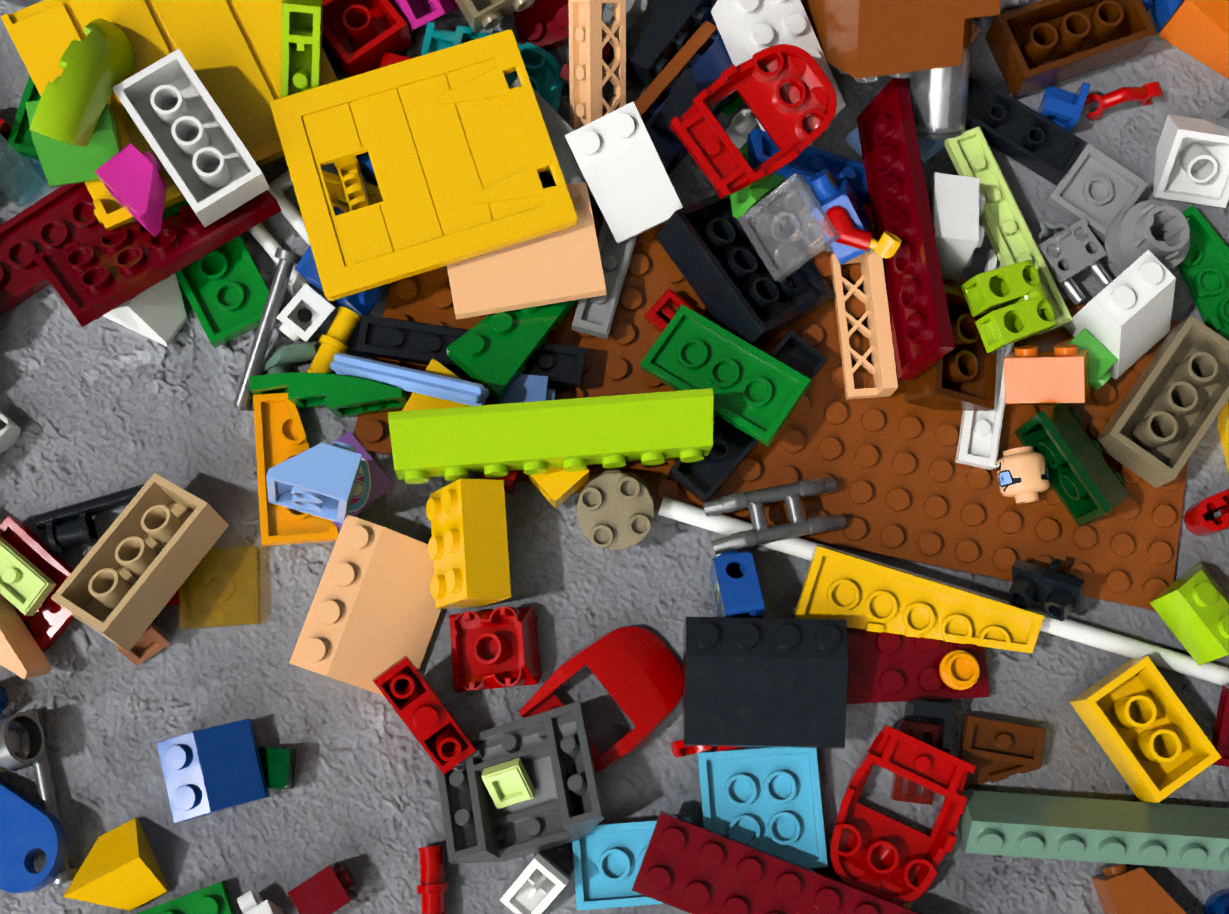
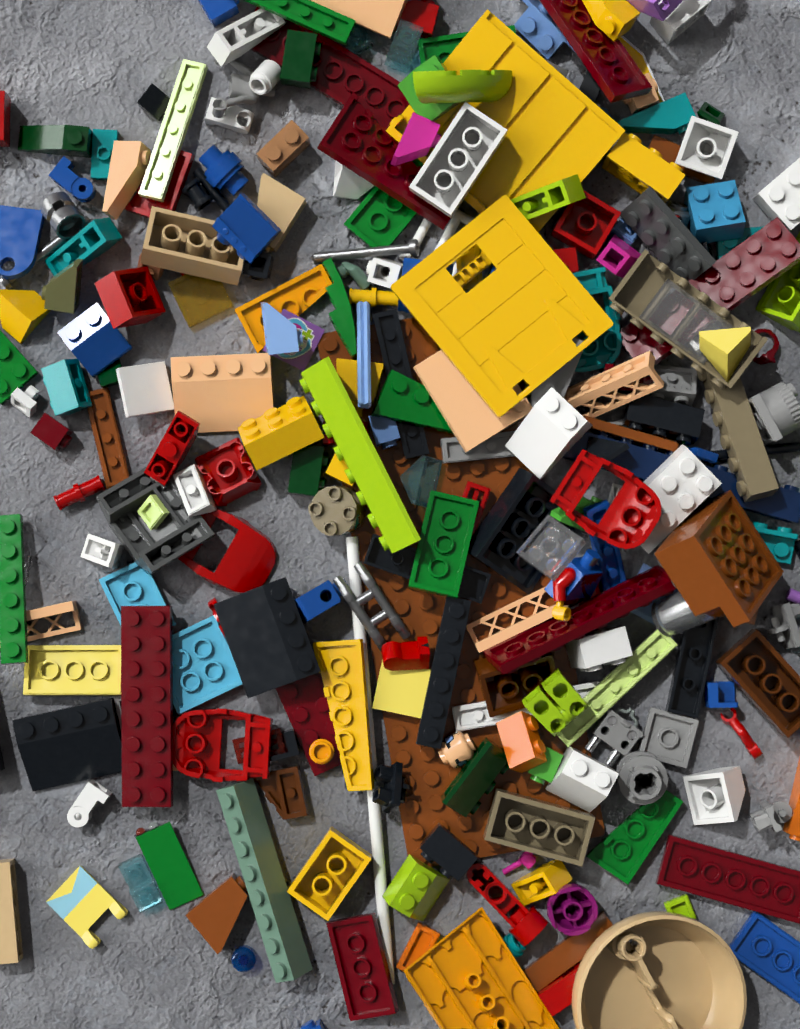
camera: 75 degrees right, 10 degrees up
none -> olive slope [41,258,83,314]
none -> brick [41,359,92,416]
none -> teal slope [45,217,122,276]
none -> dark orange tile [87,387,130,489]
none -> red brick [95,266,166,329]
none -> white tile [116,361,174,418]
none -> white slope [173,464,217,517]
none -> blue piece [199,145,249,196]
none -> blue slope [212,193,281,264]
none -> black brick [242,252,274,281]
none -> medium nougat brick [256,120,310,178]
none -> tan slope [257,173,307,253]
none -> dark green brick [288,445,329,497]
none -> light yellow tile [372,659,431,718]
none -> red leg [381,636,430,671]
none -> clear light blue slope [400,455,443,508]
none -> black brick [416,597,471,749]
none -> black brick [420,822,478,881]
none -> dark pink hand [502,851,537,875]

